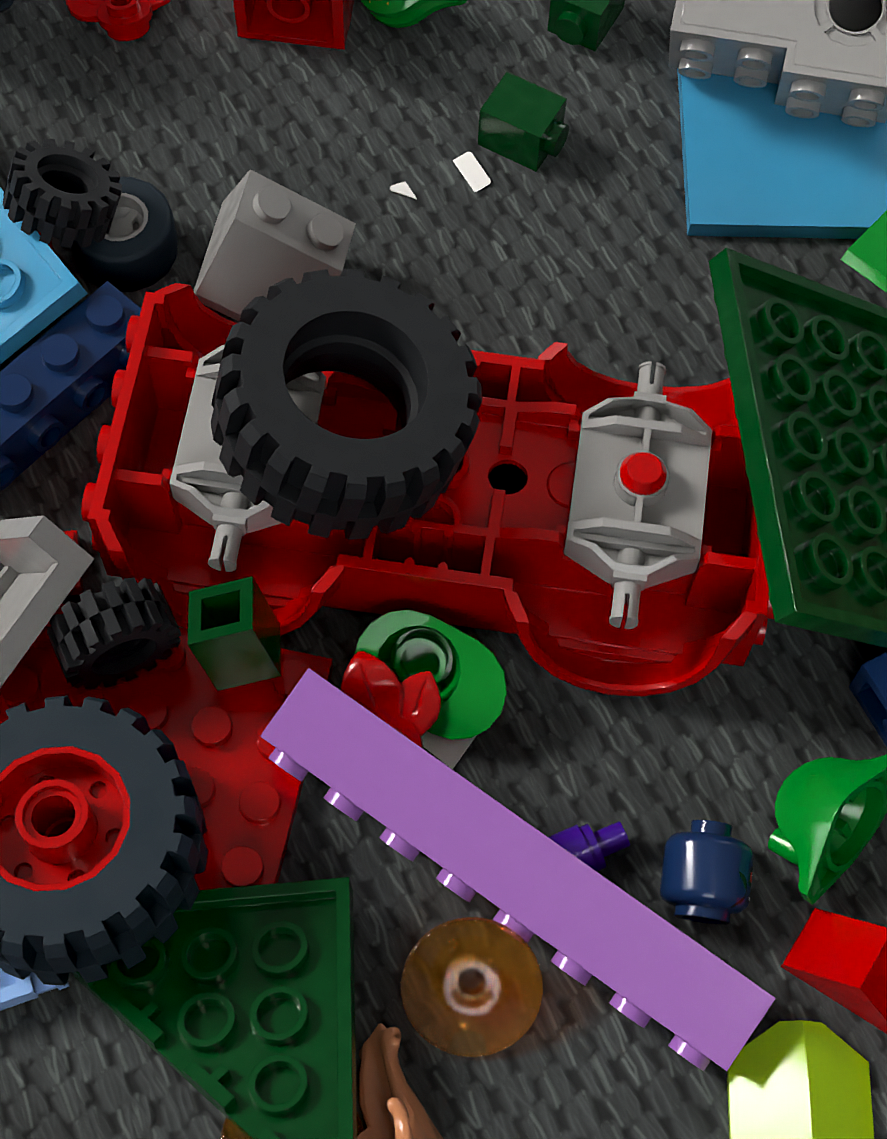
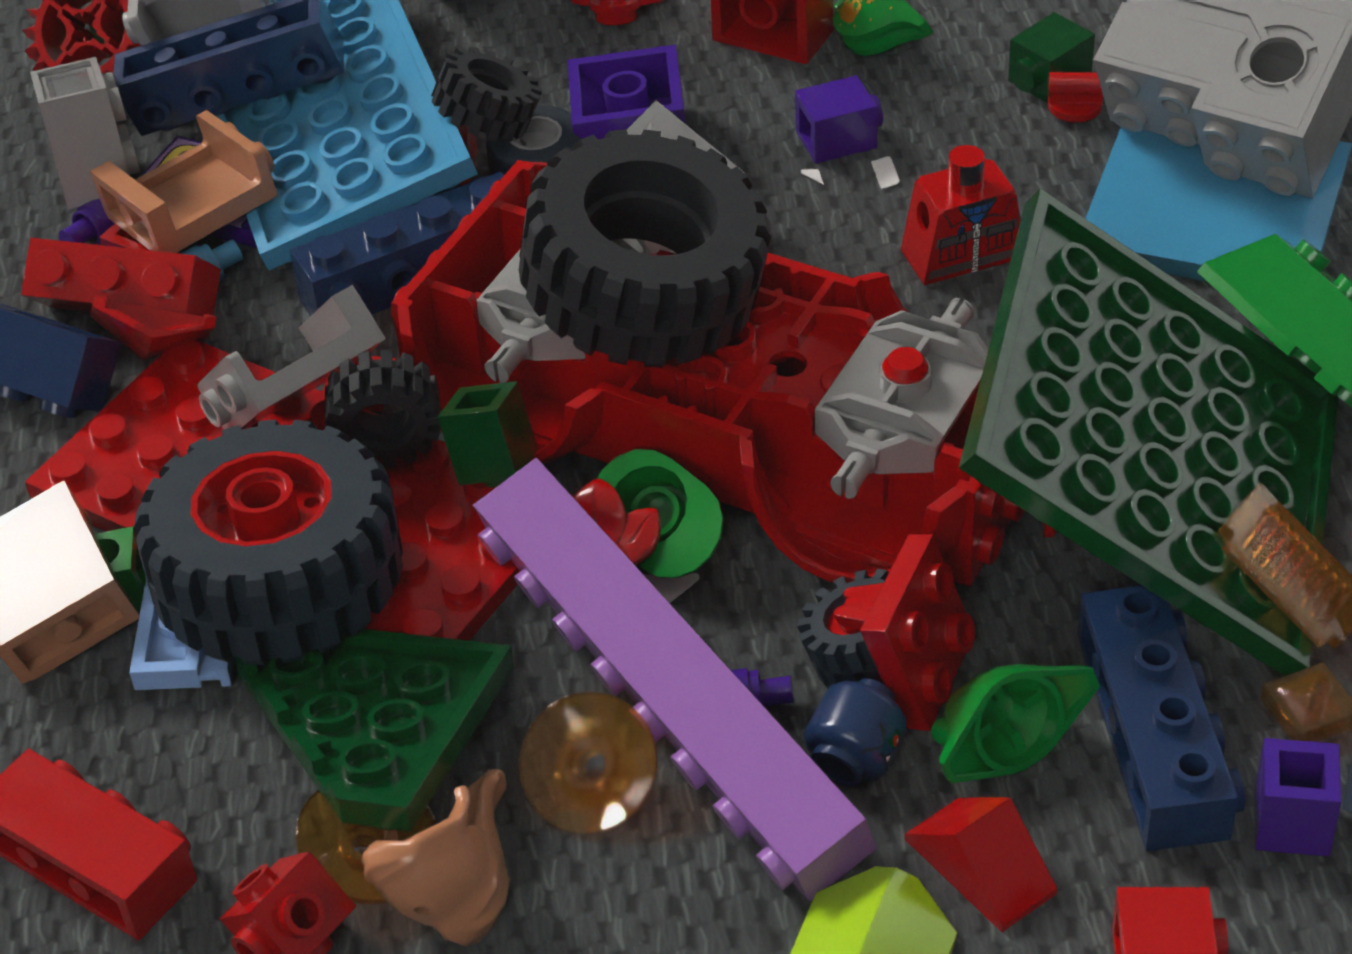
camera: 25 degrees right, 20 degrees down
dark green brick [478,72,569,172] -> none
none -> dark purple slope [567,44,687,139]
none -> dark purple brick [795,75,883,164]
none -> red plate [797,534,975,731]
none -> red torso [901,145,1021,286]
none -> red plate [1048,72,1103,122]

